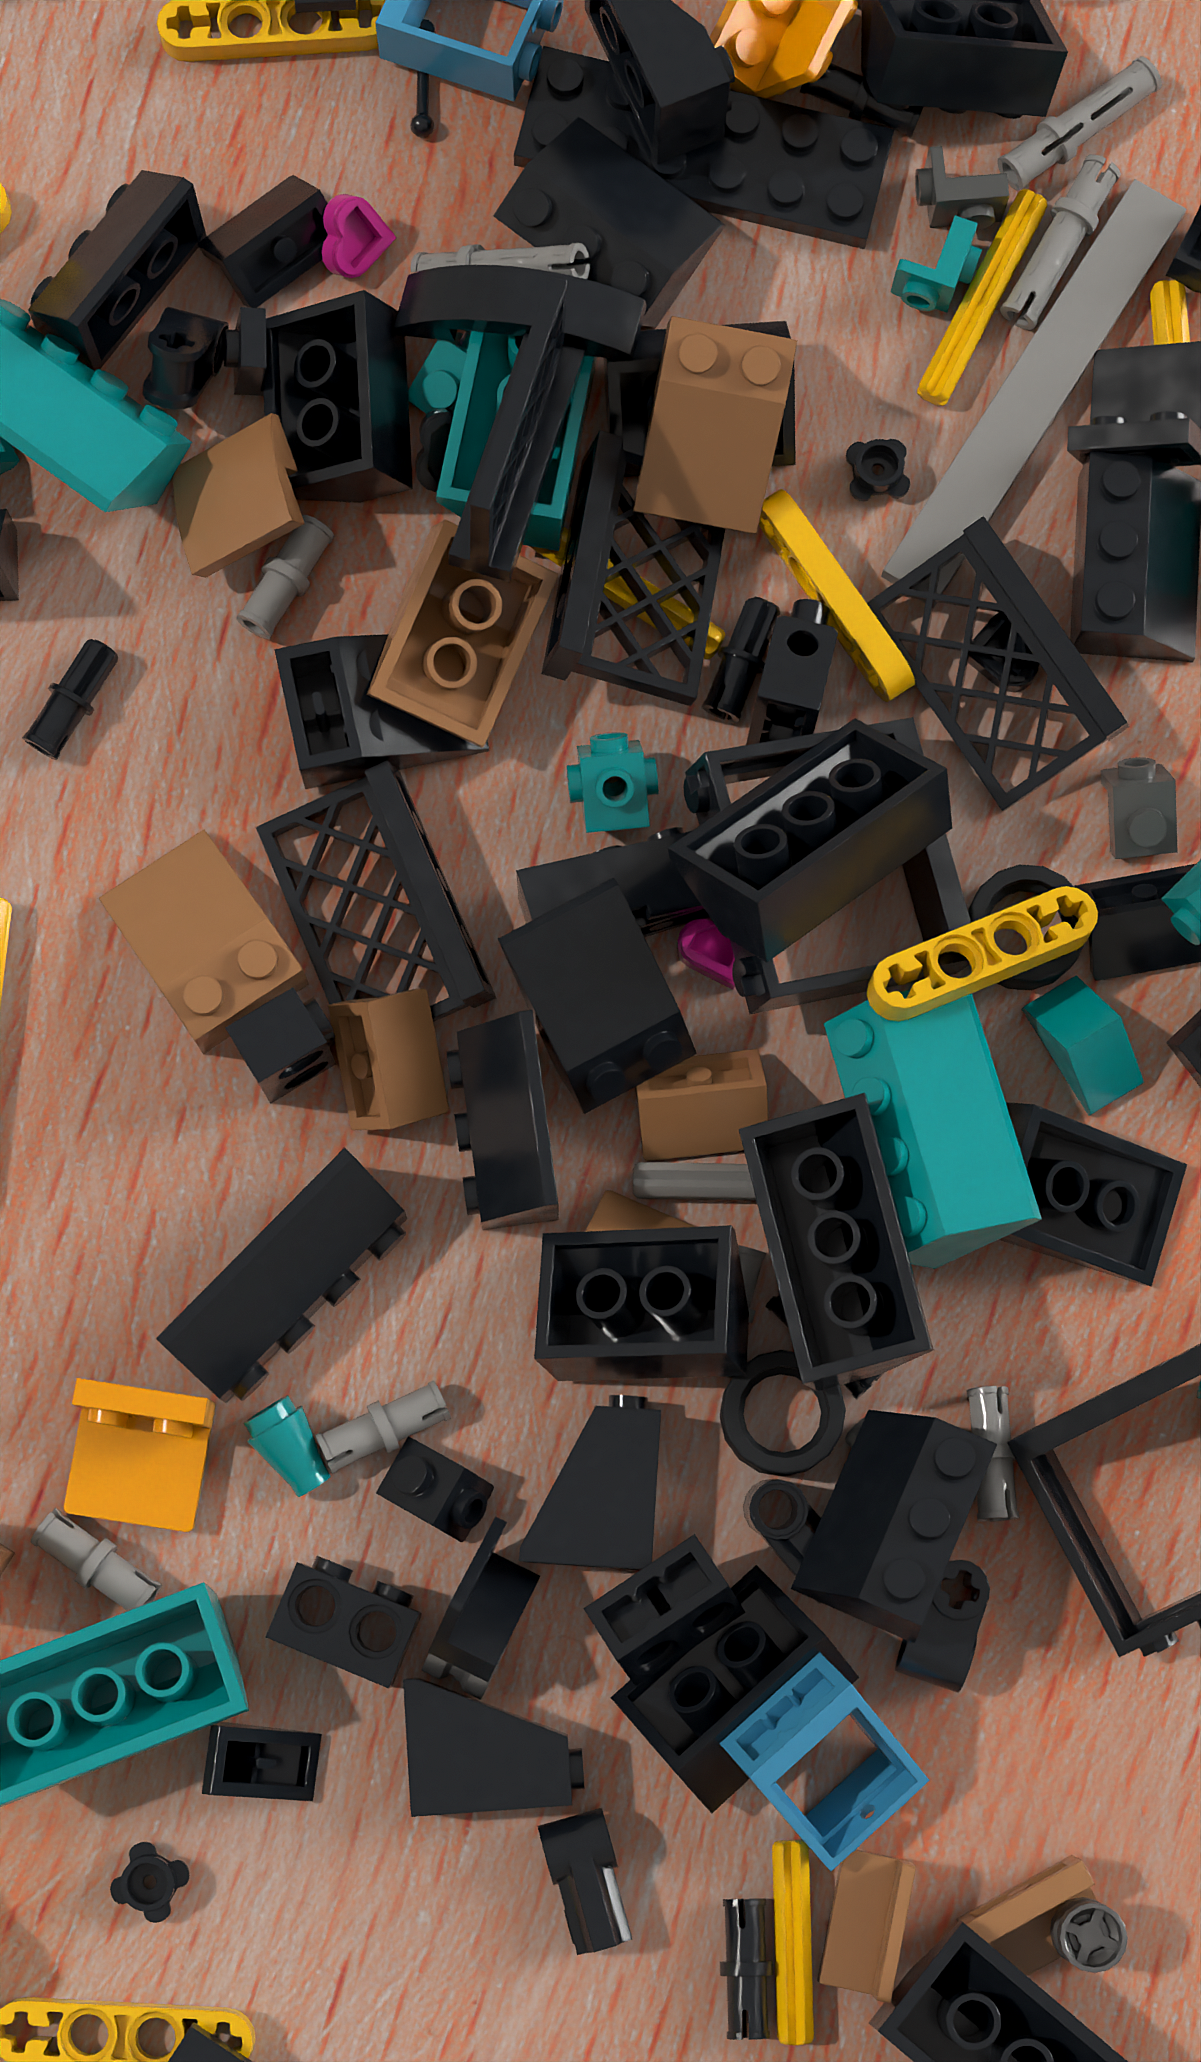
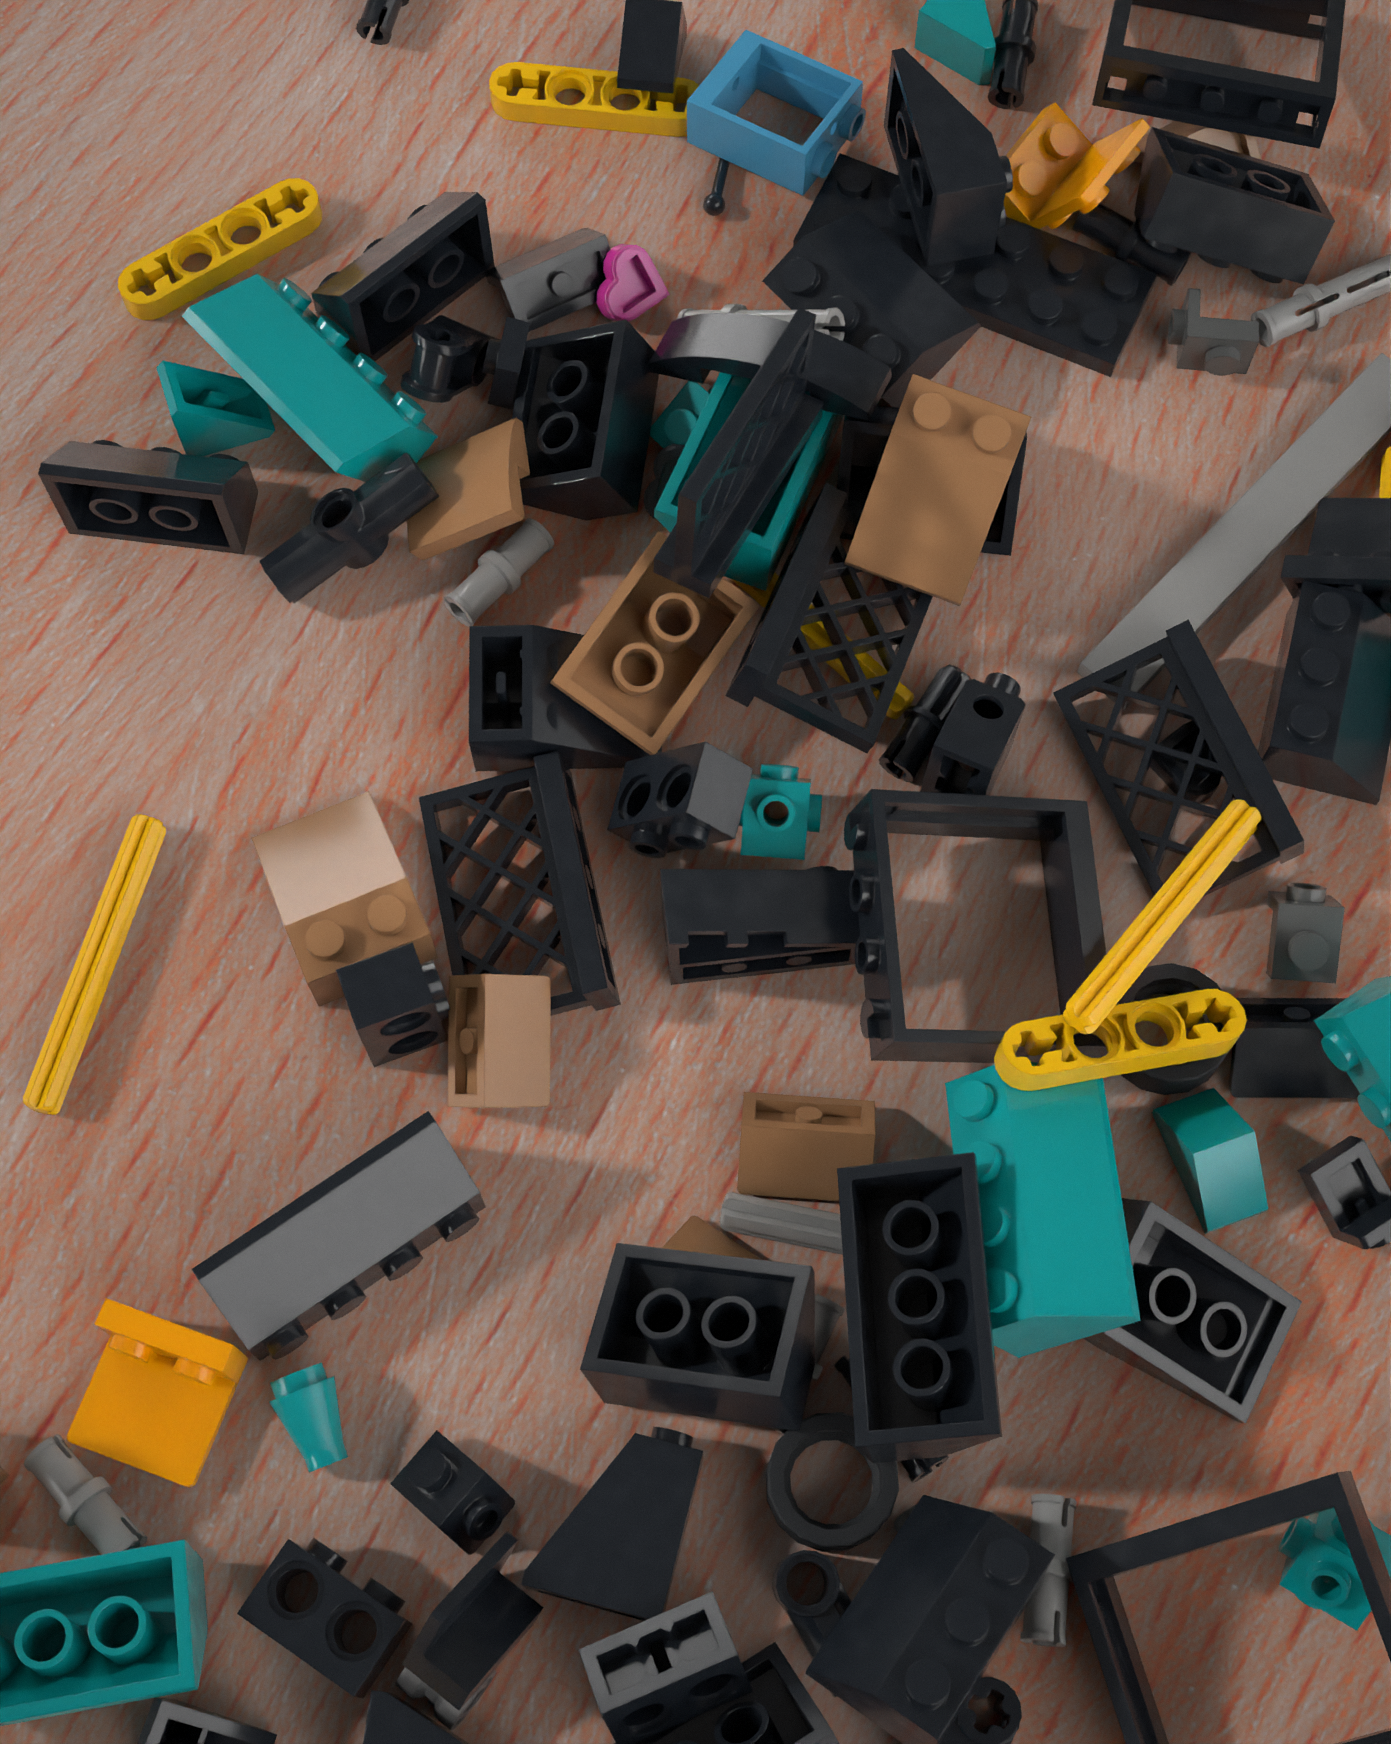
camera: 15 degrees right, 10 degrees down
black axle [22,639,118,760] -> none
light grey pin [315,1381,451,1474] -> none
black slope [446,1010,559,1230] -> none
black slope [498,877,697,1114] -> none
black slope [668,718,953,963] -> none
dark pink tile [677,919,735,990] -> none
yellow beam [759,488,915,702] -> none
black plate [846,439,910,502] -> none
teal bracket [891,215,982,313] -> none
yellow axle [917,189,1047,406] -> none
light grey pin [1000,154,1121,330] -> none
none -> black piece [259,453,439,603]
none -> black brick [607,741,753,858]
none -> yellow axle [1063,799,1261,1035]

